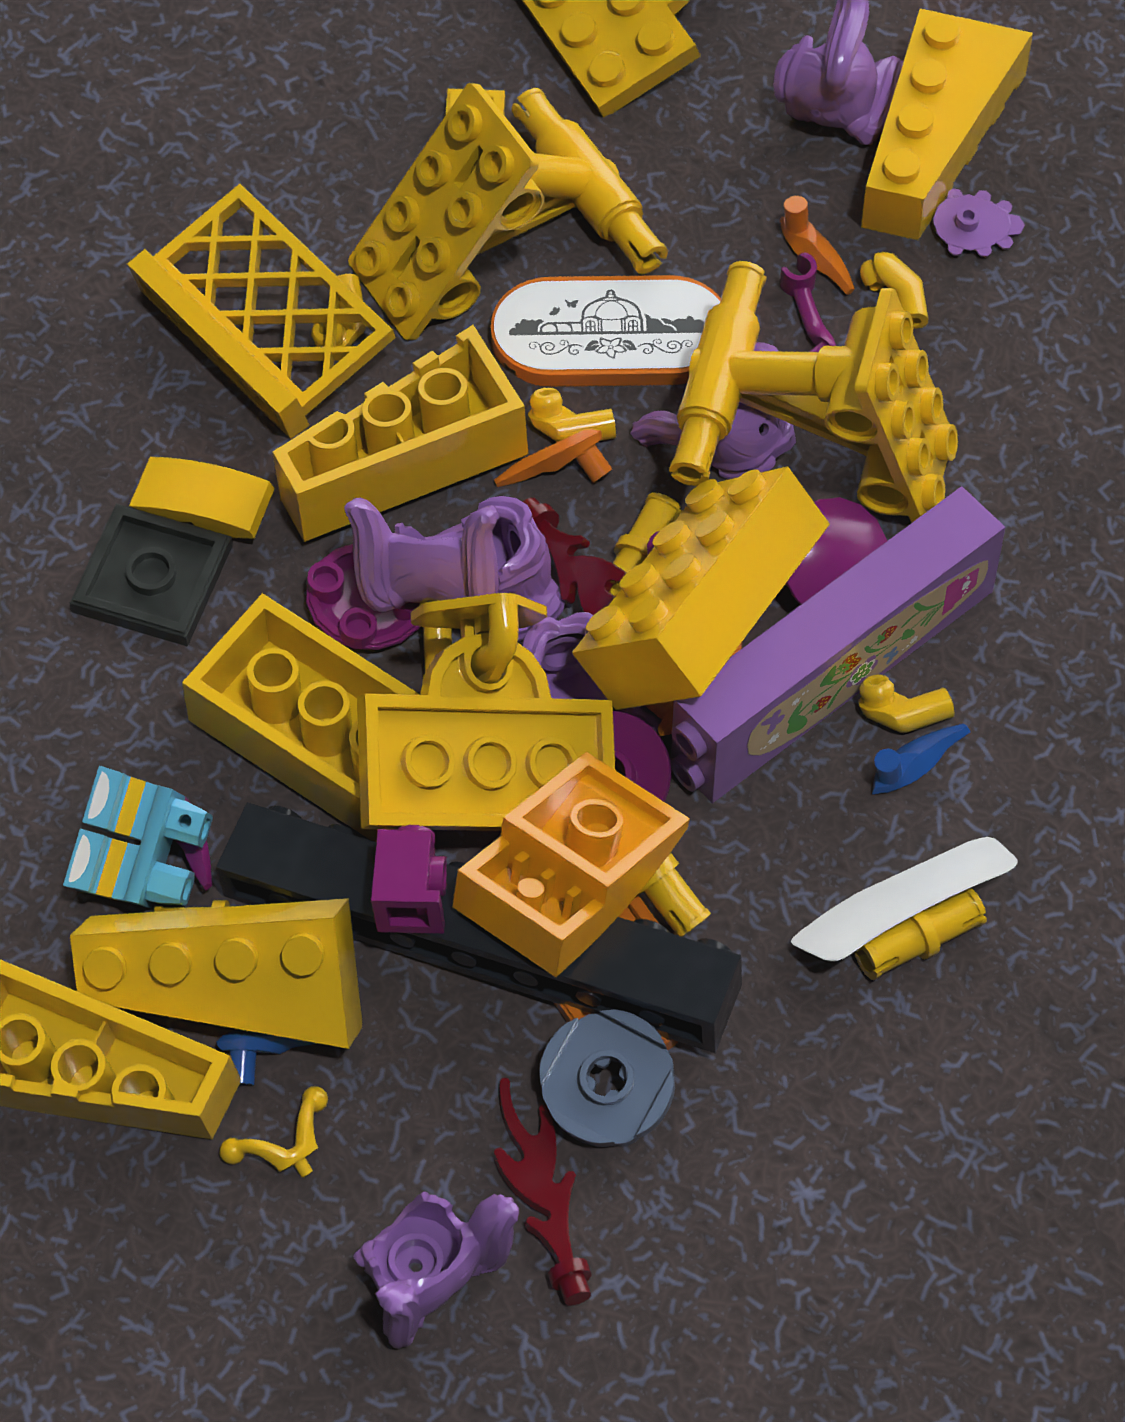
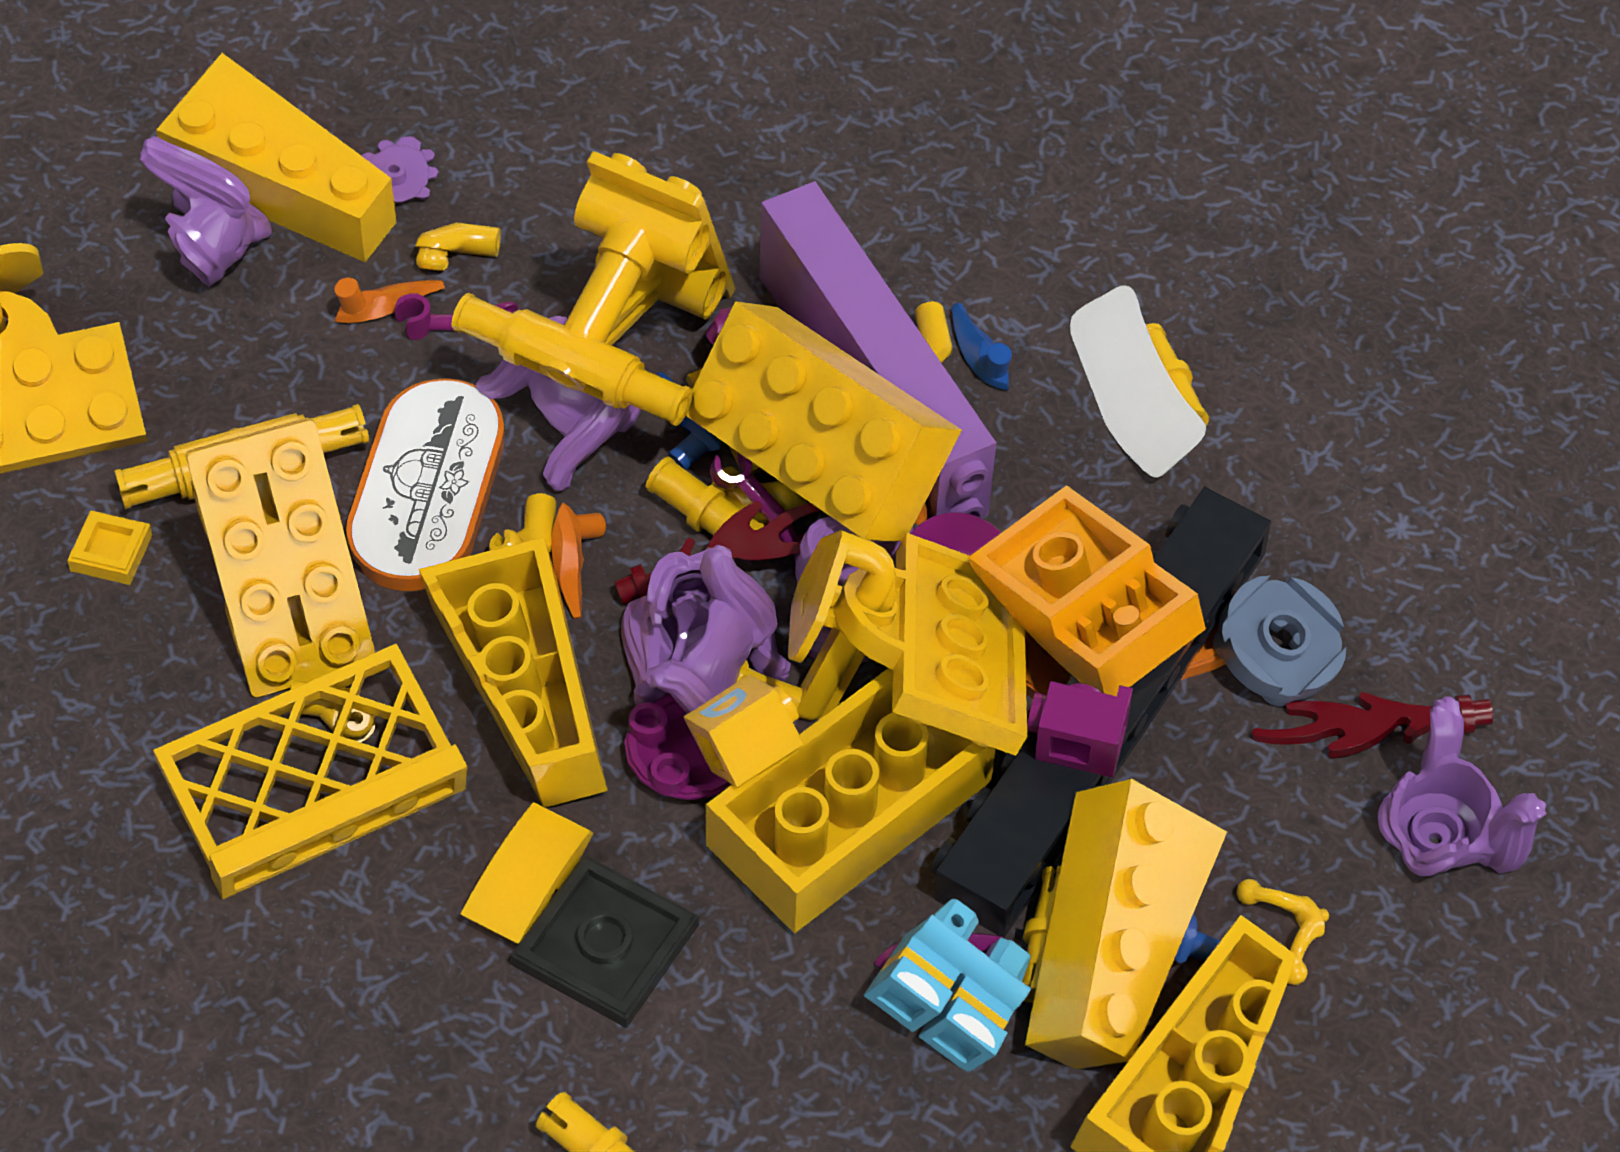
camera: 80 degrees left, 5 degrees down
none -> yellow brick [683,675,804,787]

